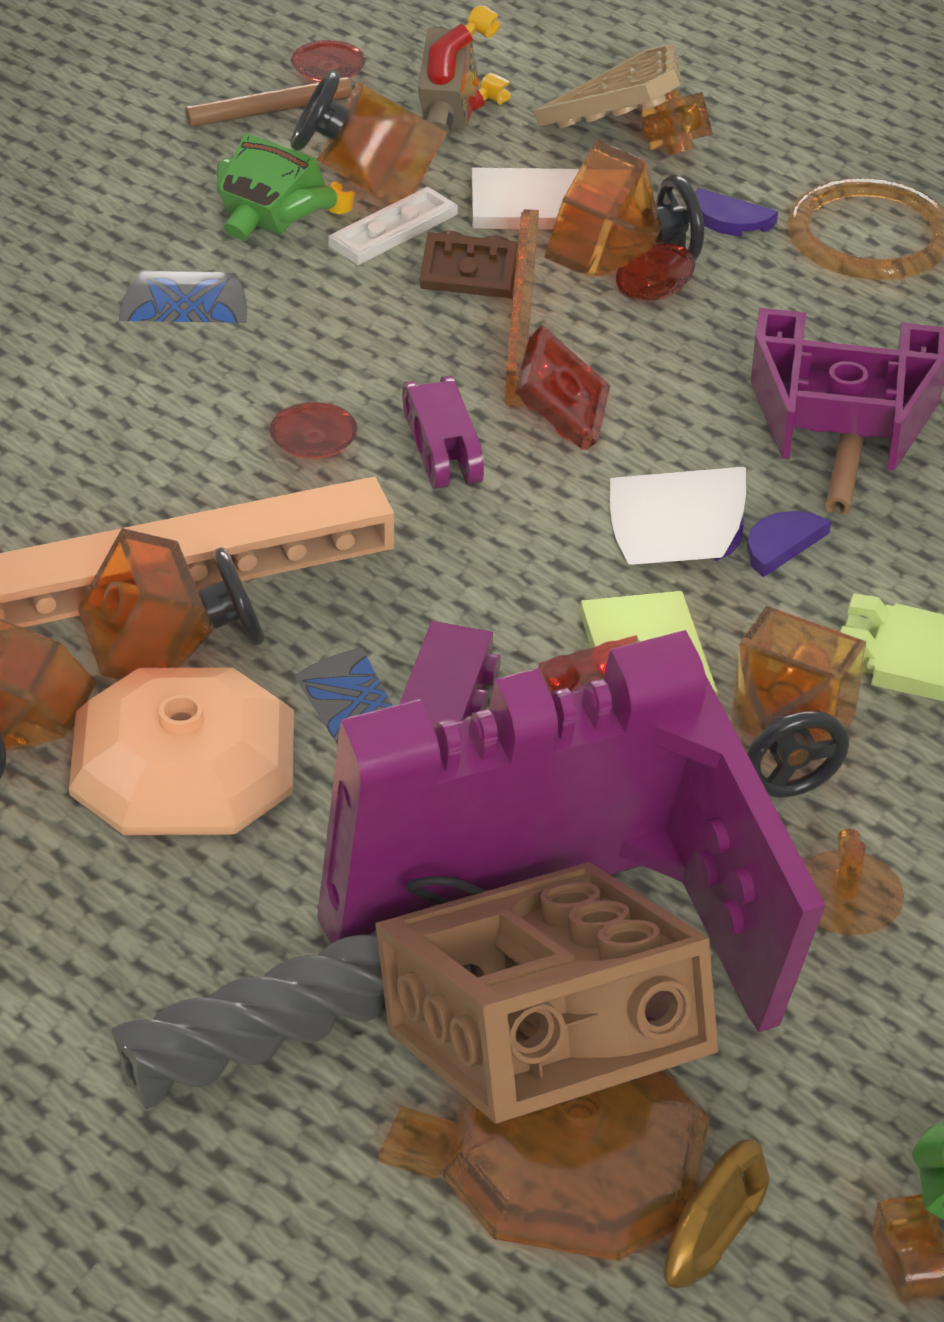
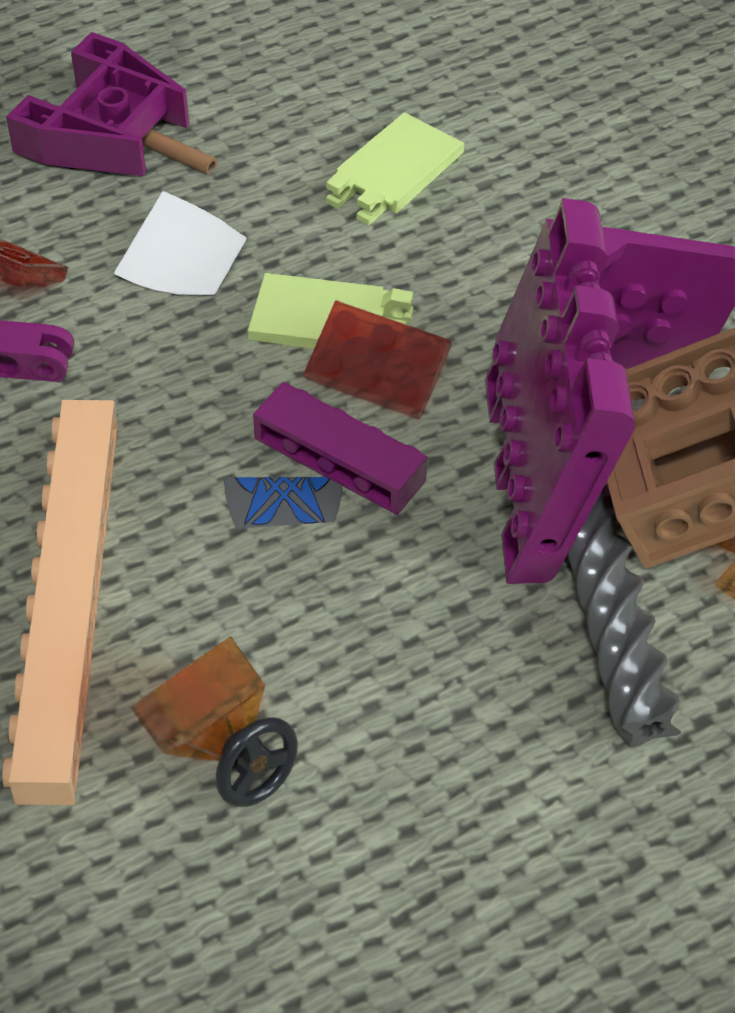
camera: 70 degrees left, 10 degrees up
light nougat rock [69,667,294,835] -> none
clear orange piece [77,528,264,680] -> none
clear orange piece [731,606,867,798] -> none
dark purple tile [747,511,831,577] -> none

